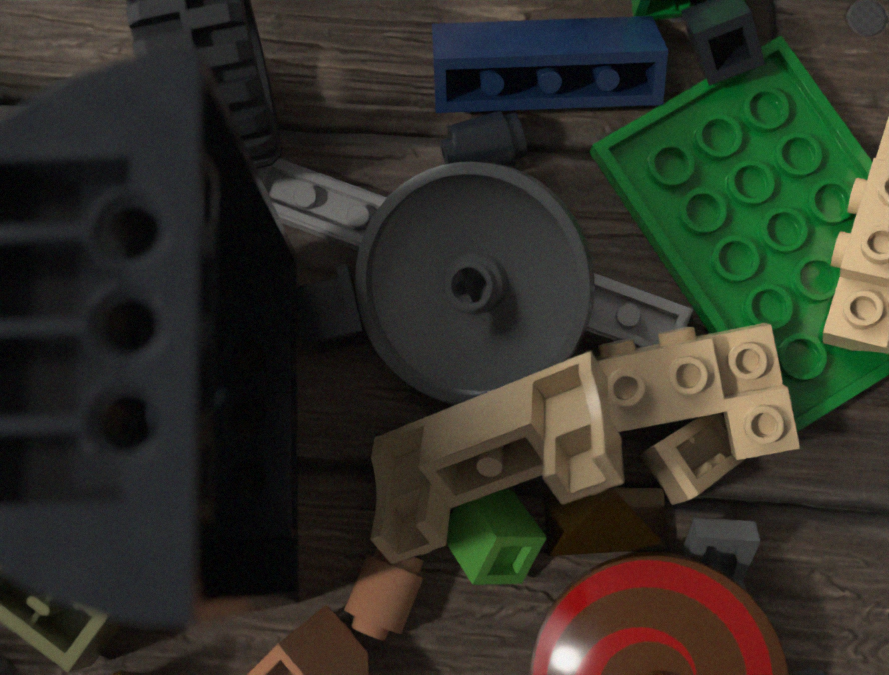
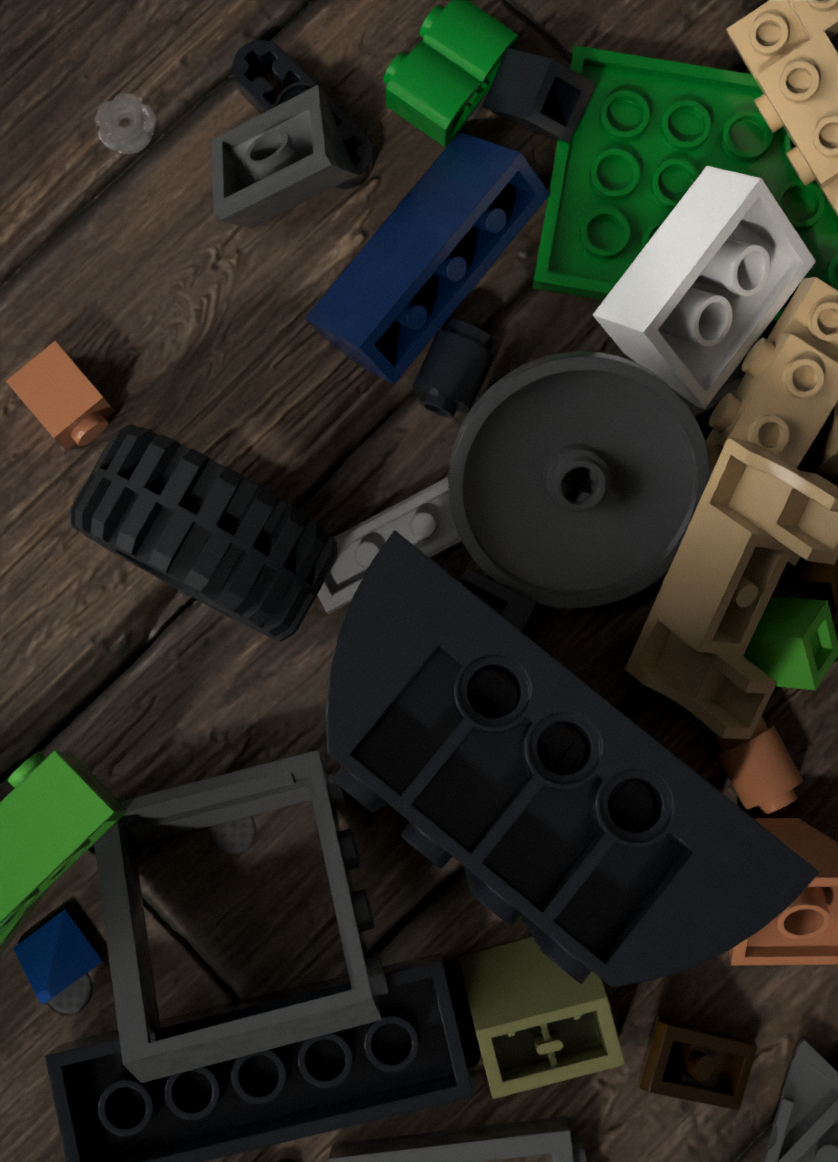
camera: 45 degrees left, 5 degrees up
none -> white slope [593,166,816,409]

